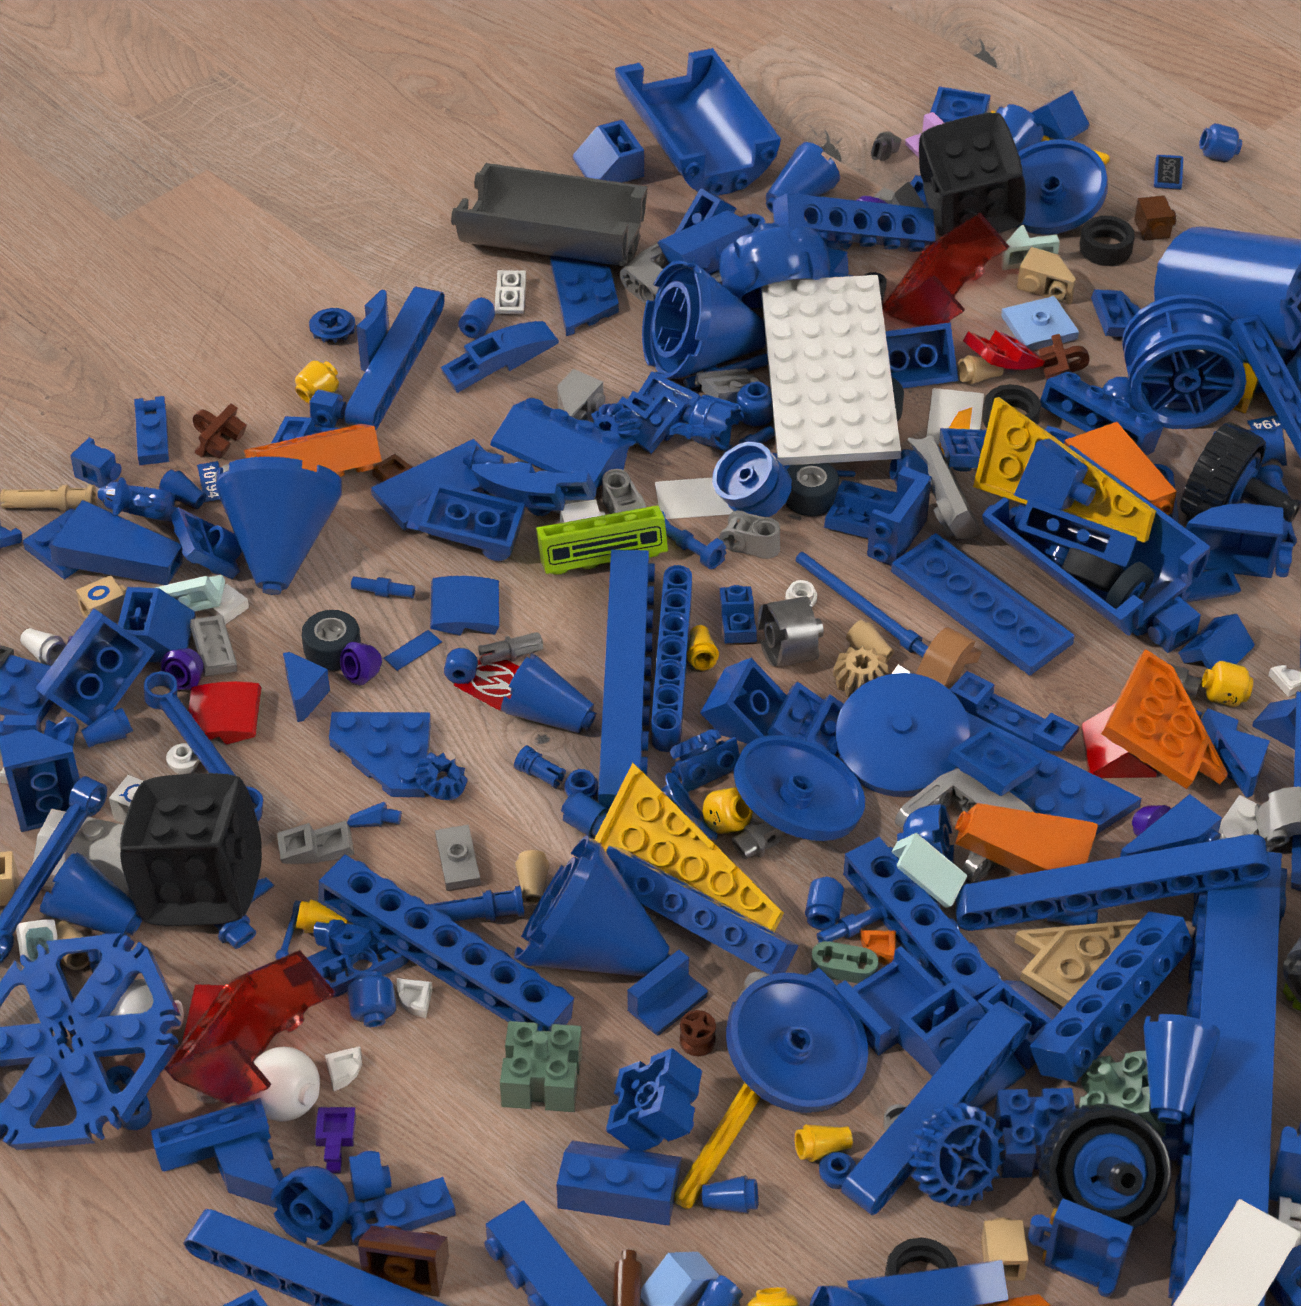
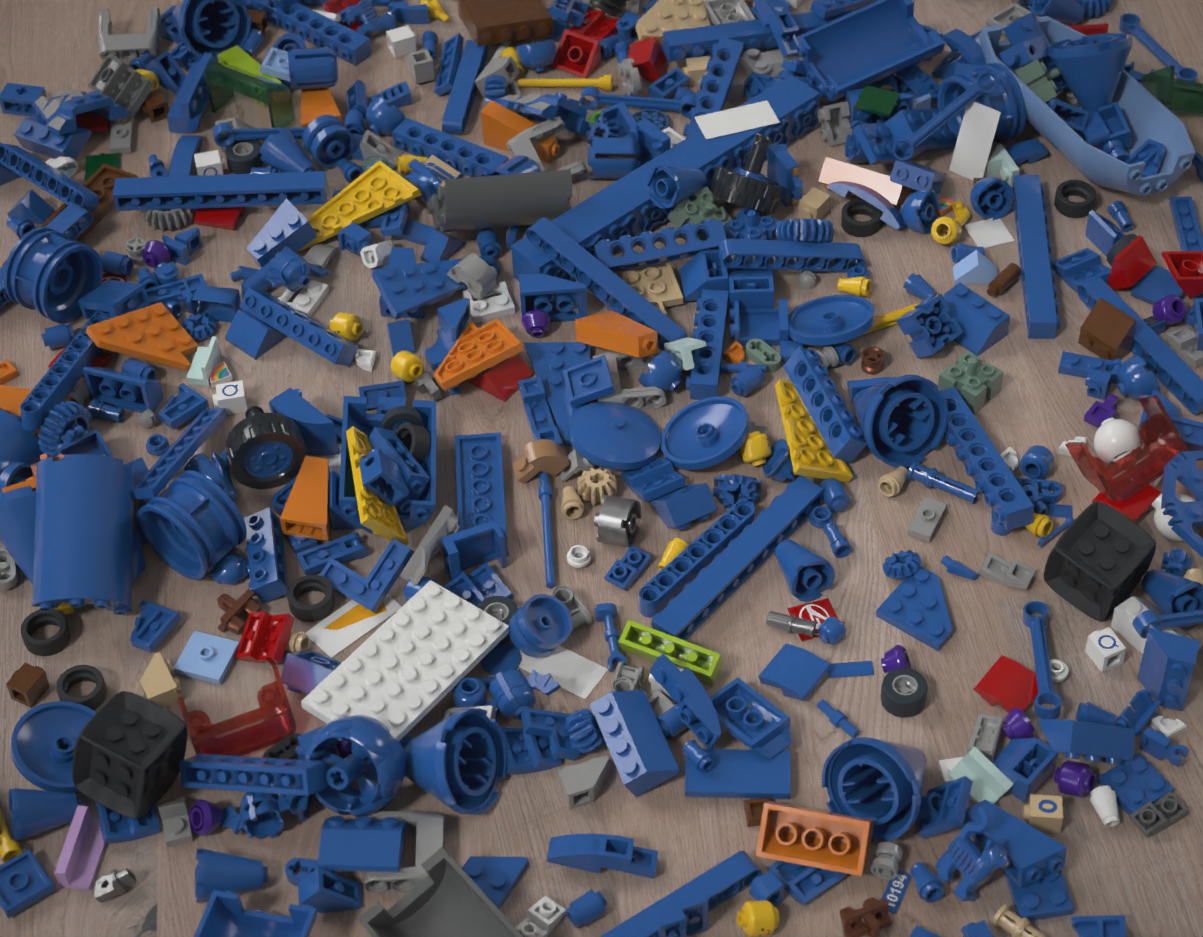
camera: 140 degrees left, 0 degrees up
blue slope [283,652,330,722] -> none

